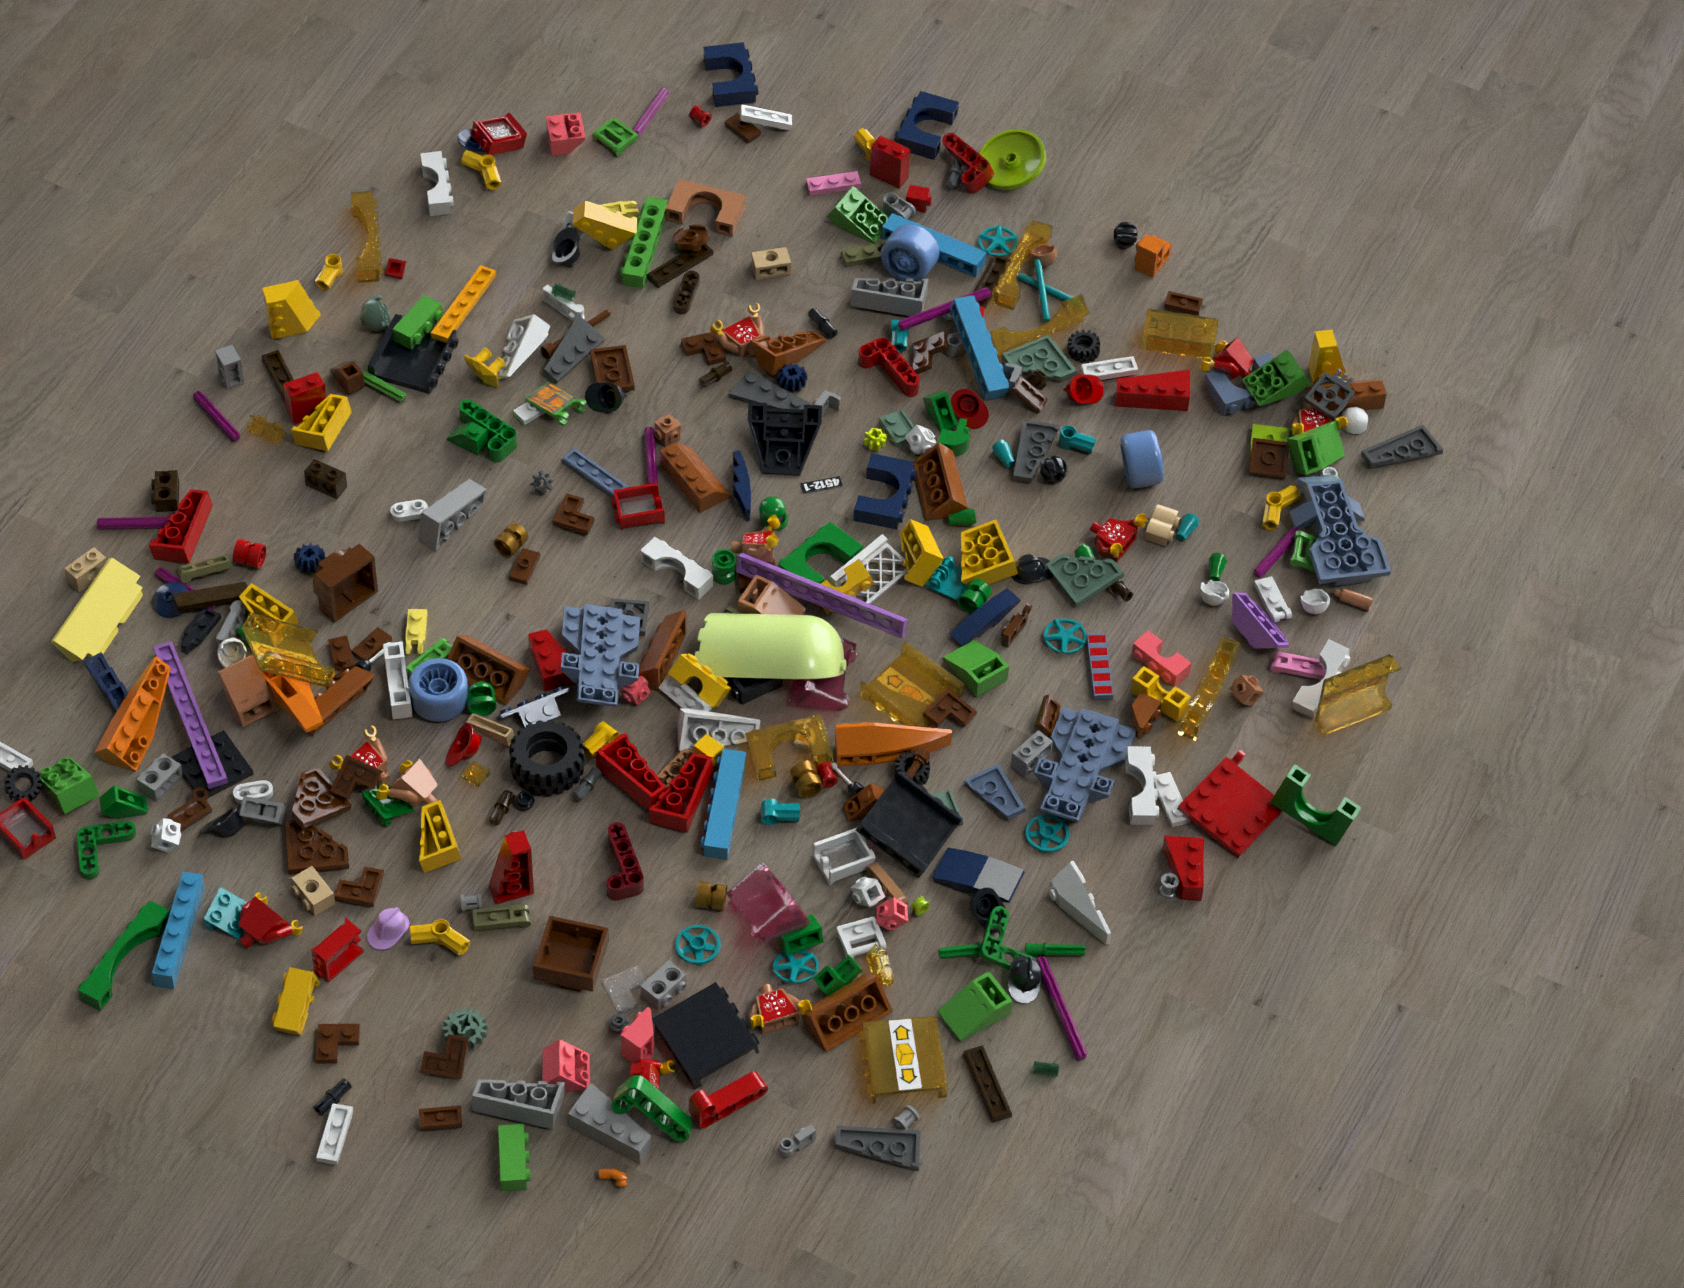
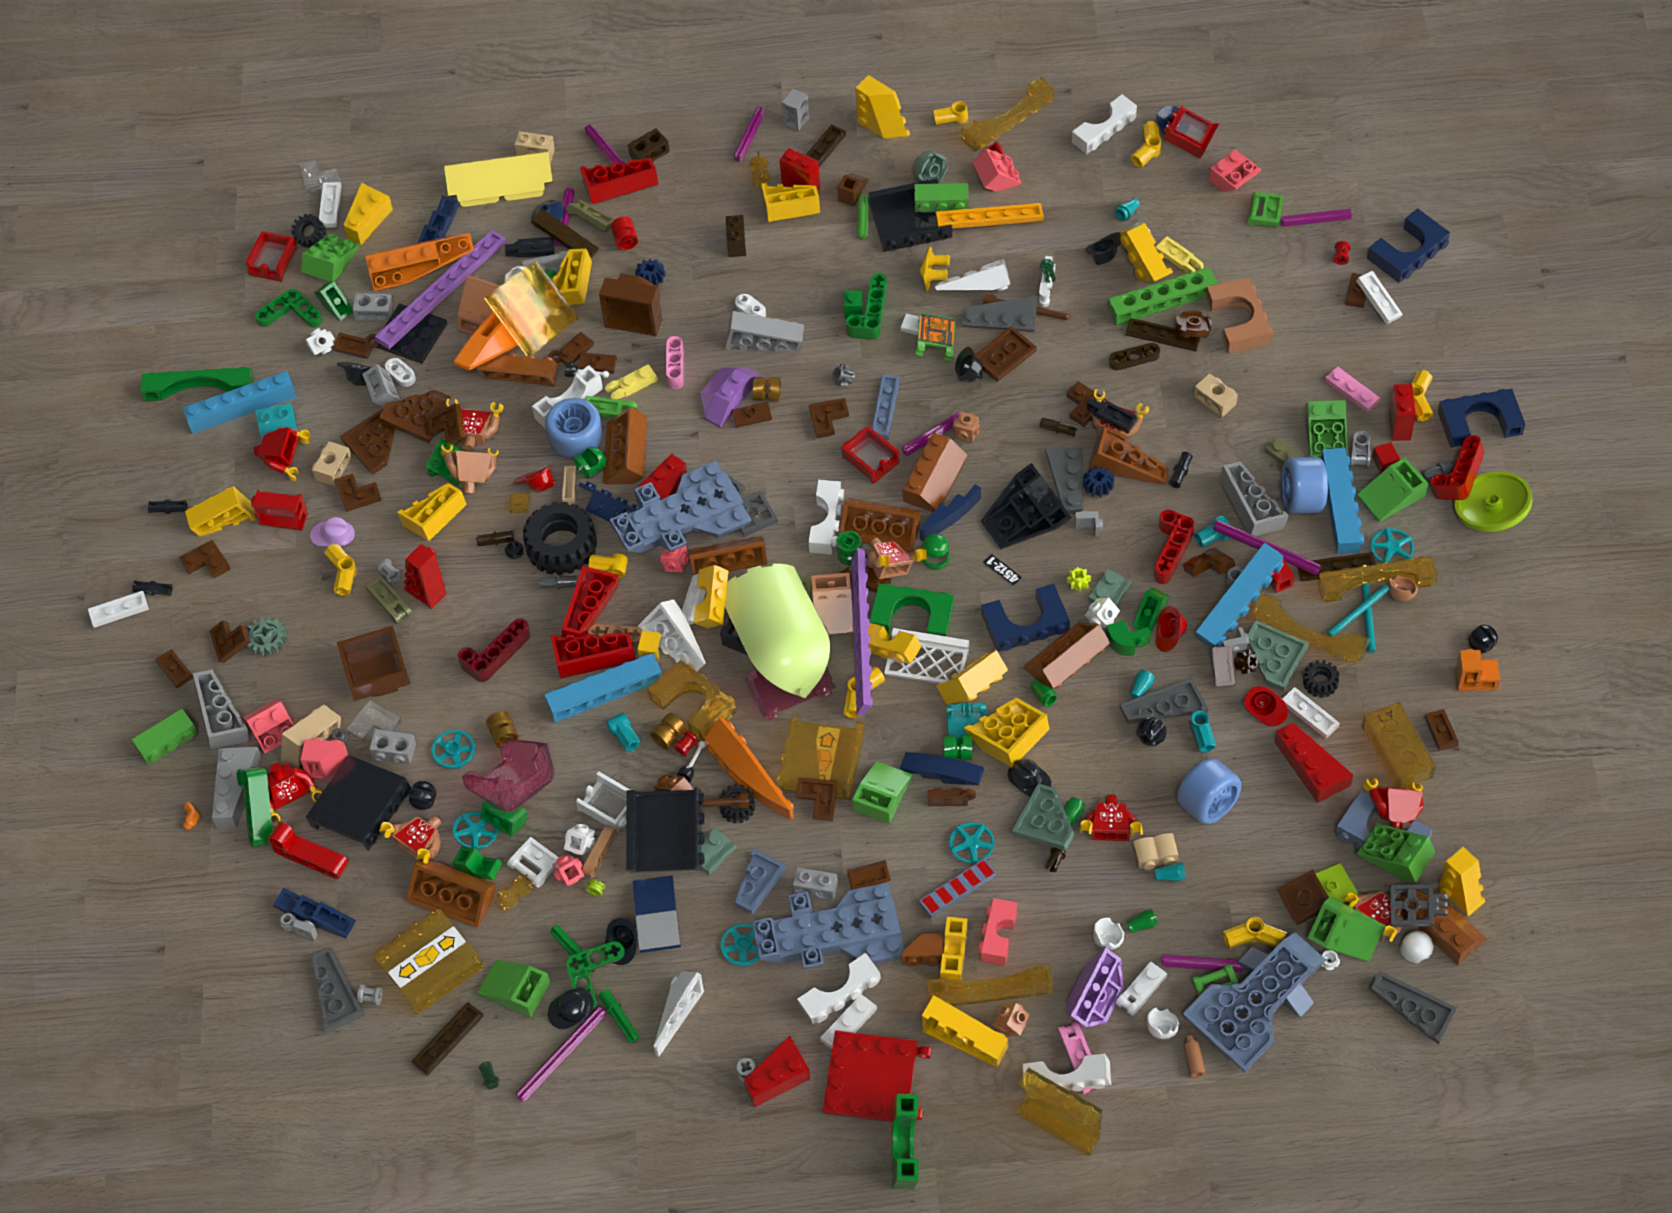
camera: 65 degrees right, 5 degrees up
none -> black pin [148,499,188,514]
none -> dark blue slope [273,888,356,938]
none -> tan wedge [281,705,341,769]
none -> yellow wedge [344,183,393,245]
none -> black piece [409,781,436,810]
none -> bright pink beam [666,336,684,389]
none -> medium lavender wedge [700,367,762,428]
none -> dark orange slope [840,498,922,552]
none -> yellow piece [844,667,885,719]
none -> yellow wedge [922,995,1008,1068]
none -> coral slope [972,149,1022,192]
none -> black hinge [1087,398,1138,434]
none -> teal cone [1115,198,1140,221]
none -> bright green slope [1357,458,1428,522]

